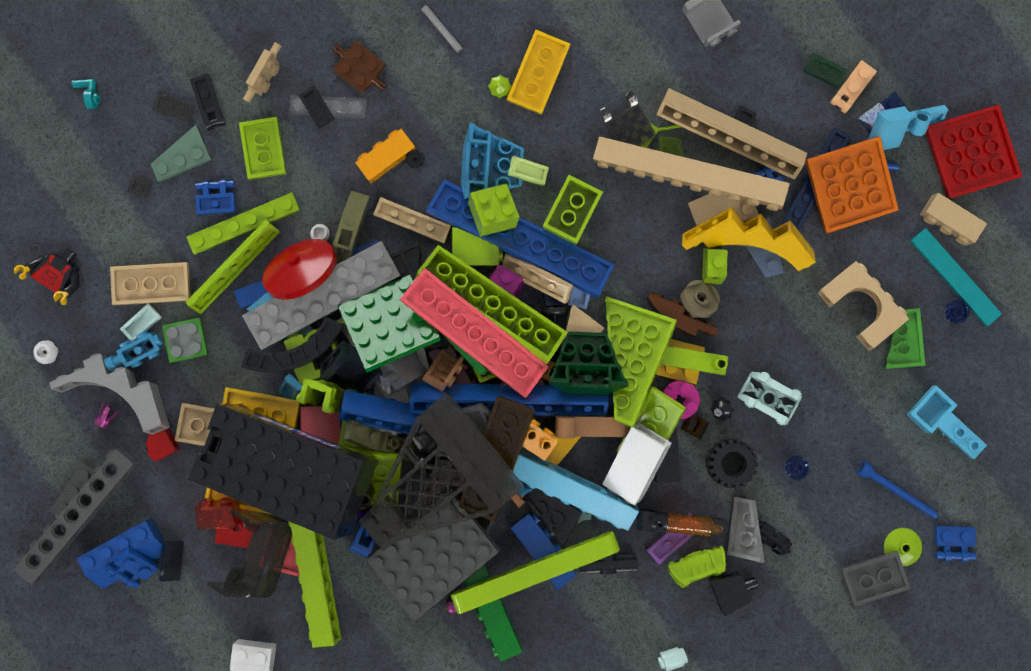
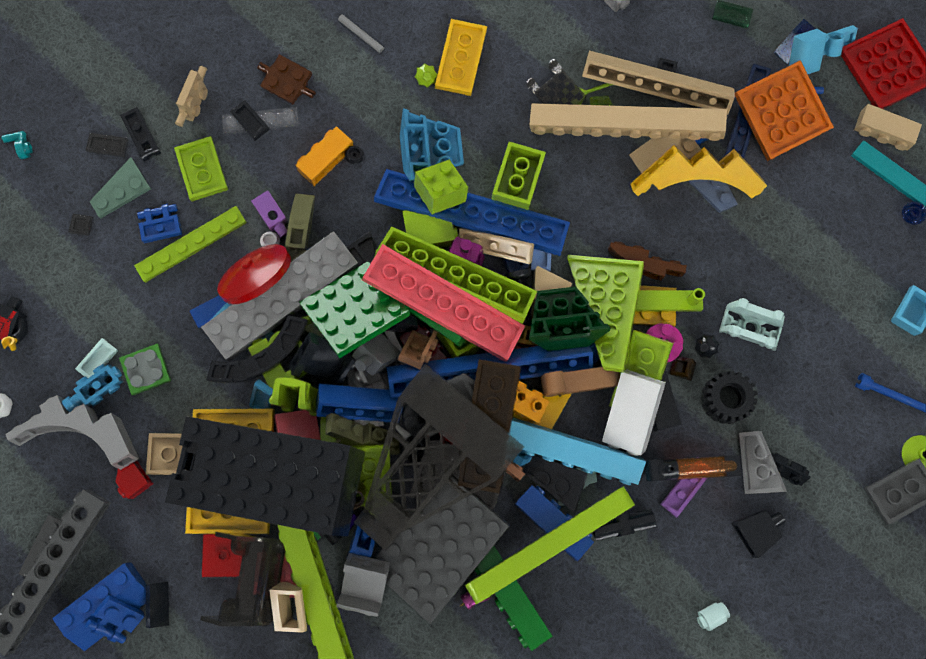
camera: 10 degrees left, 10 degrees down
flat silver piece [94,401,120,430] -> none
tan plate [110,262,191,305] -> none
lime plate [185,219,280,314] -> none
clear red brick [194,497,242,529] -> none
tan plate [373,197,452,244] -> none
yellowish green tile [508,156,549,186] -> none
lime piece [667,546,726,588] -> none
dark tan plate [680,280,720,318] -> none
lime torso [702,248,728,285] -> none
clear blue plate [785,456,809,480] -> none
tan arch [818,261,909,351] -> none
light nougat plate [830,60,877,114] -> none
bright green wing [885,308,926,369] -> none
none -> medium lavender torso [251,190,288,238]
none -> tan tile [269,582,307,632]
none -> light grey panel [336,553,390,617]

